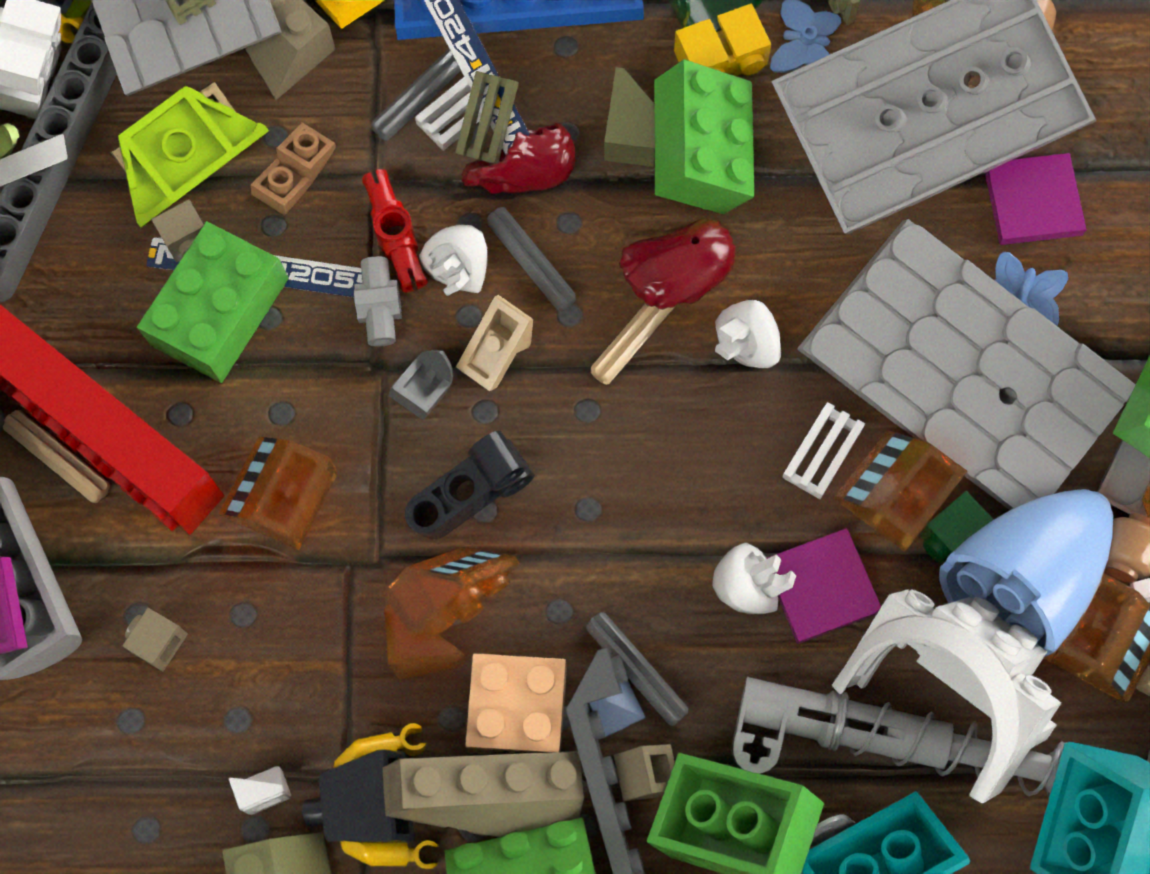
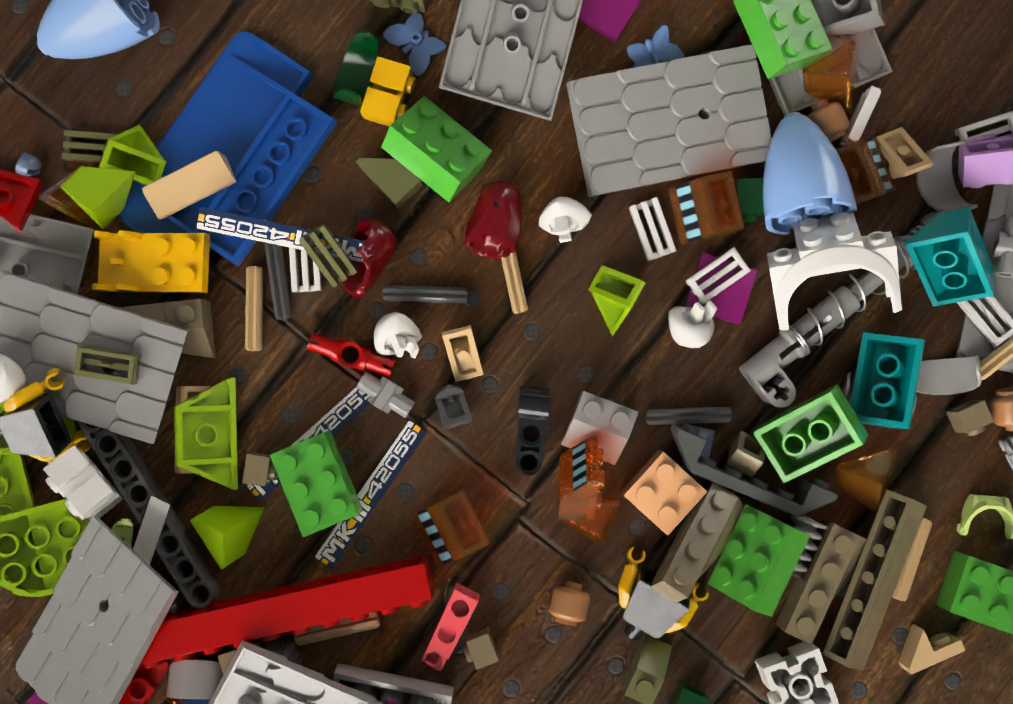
camera: 60 degrees left, 15 degrees up
white slope [229,766,291,815] -> none
medium nougat slope [251,122,335,216] -> none
none -> lime slope [190,506,265,570]
none -> tan axle [245,266,263,351]
none -> sticker [315,421,426,569]
none -> coral leg [421,583,480,672]
none -> medium nougat head [549,581,590,627]
none -> light grey slope [561,391,639,465]
none -> lime slope [588,265,645,337]
none -> white tile [685,247,751,304]

